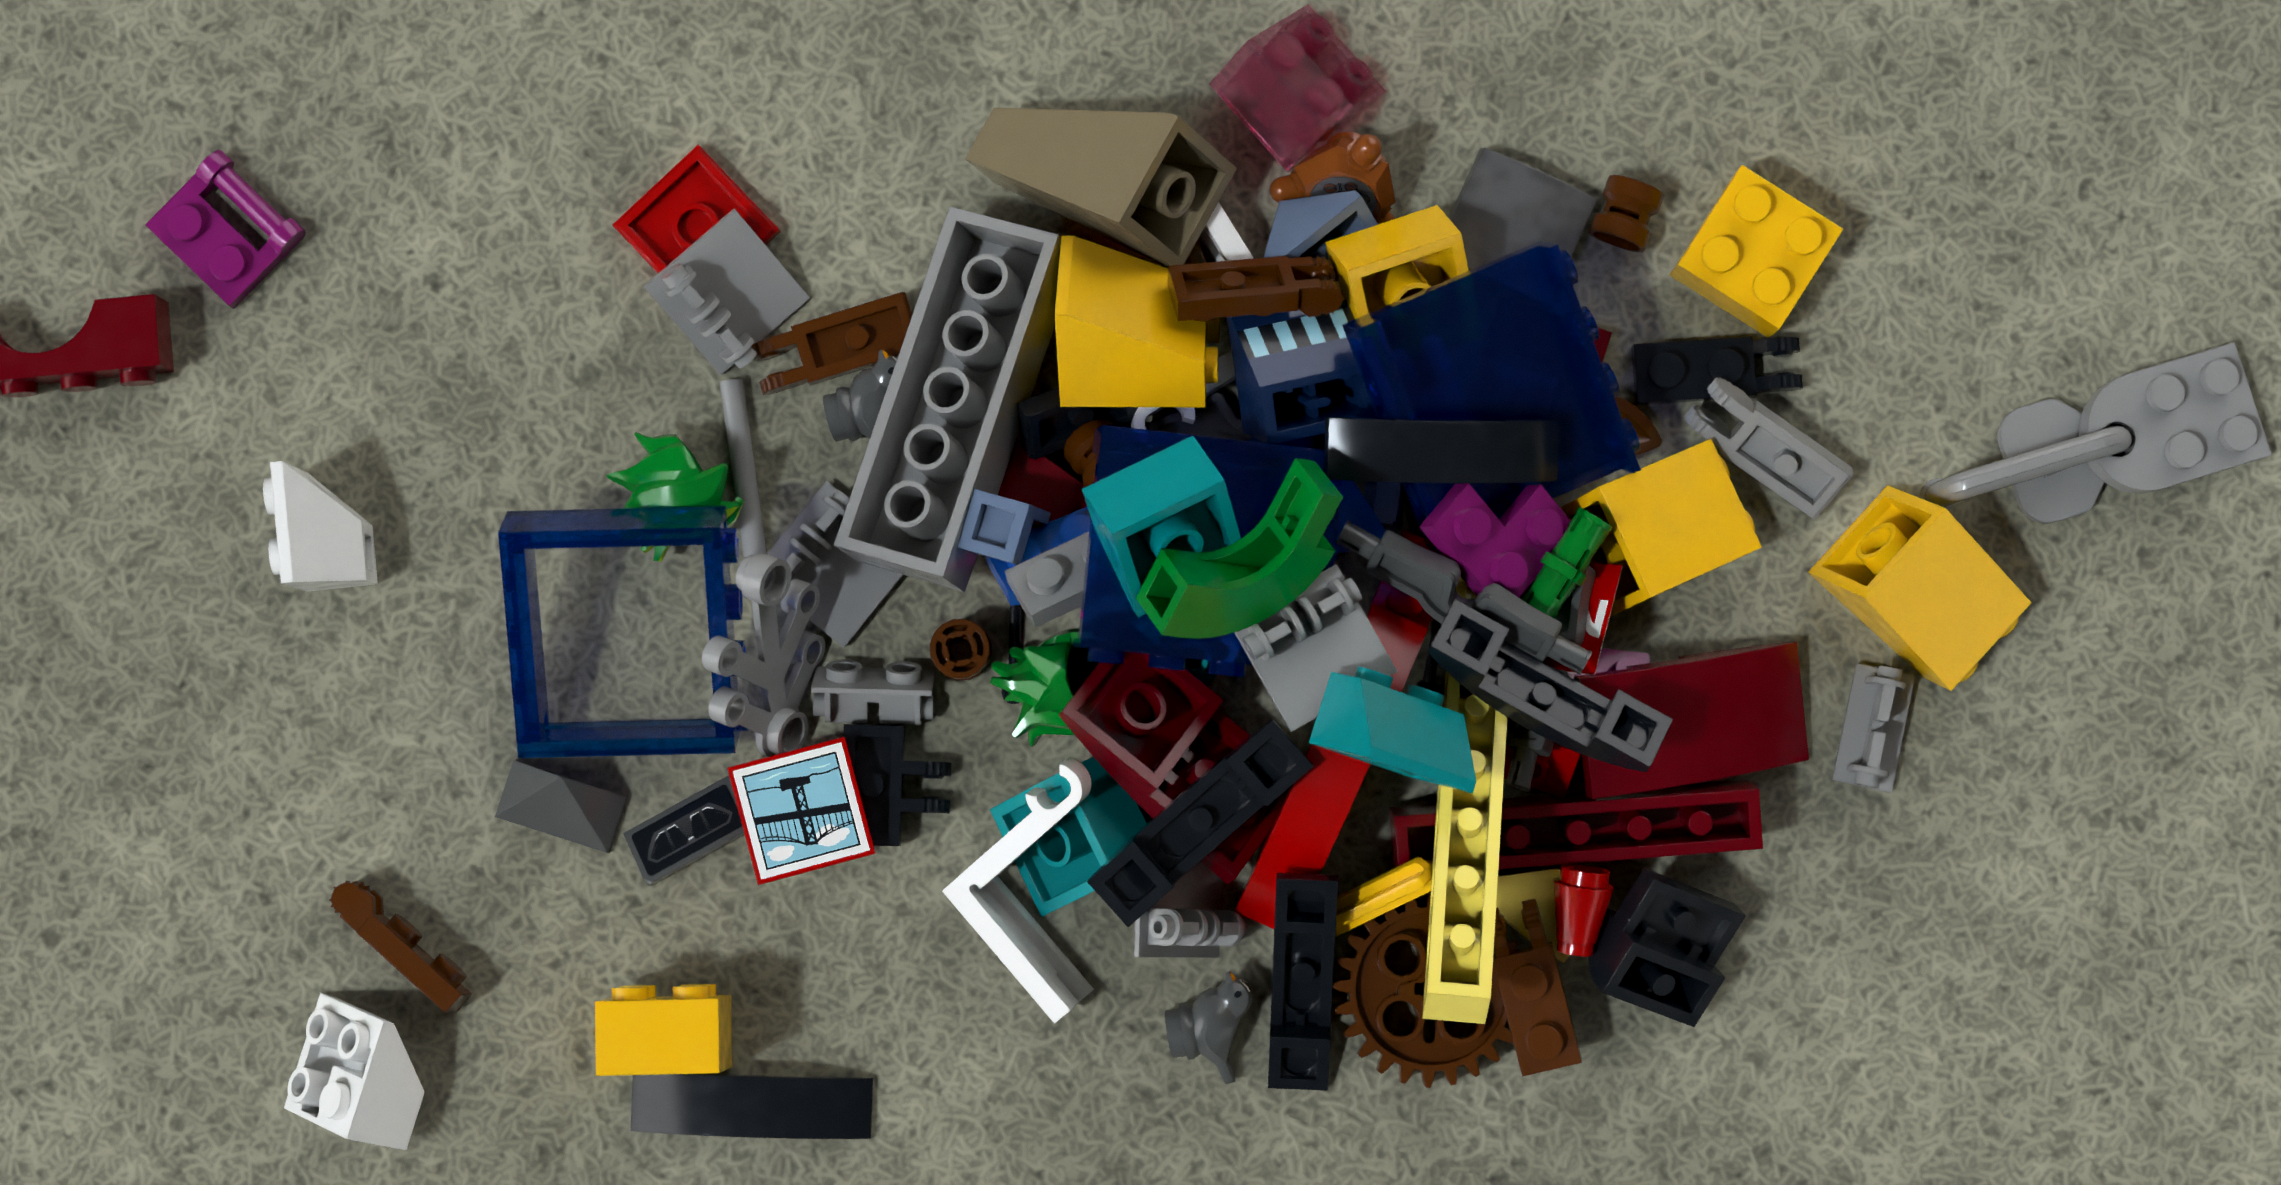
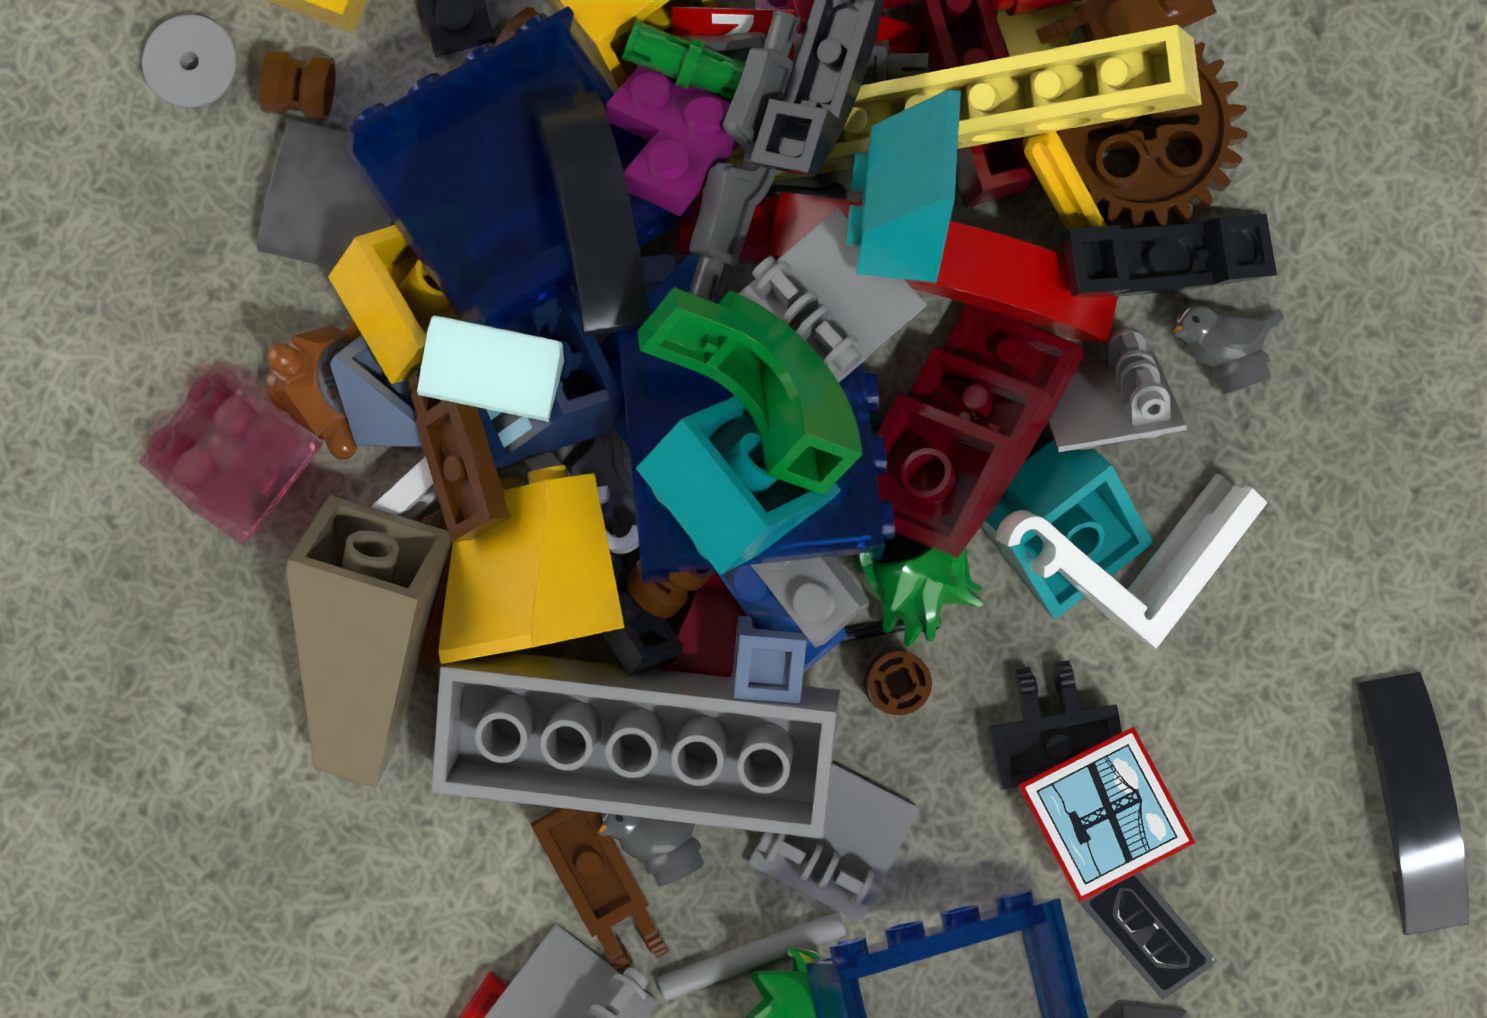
camera: 110 degrees left, 0 degrees up
yellow brick [595,984,732,1076] -> none
light grey plant [702,553,825,757] -> none
light grey hinge [811,660,936,725] -> none
black slope [1087,719,1313,927] -> none
none -> light grey piece [142,15,237,108]
none -> light aqua slope [417,316,564,422]

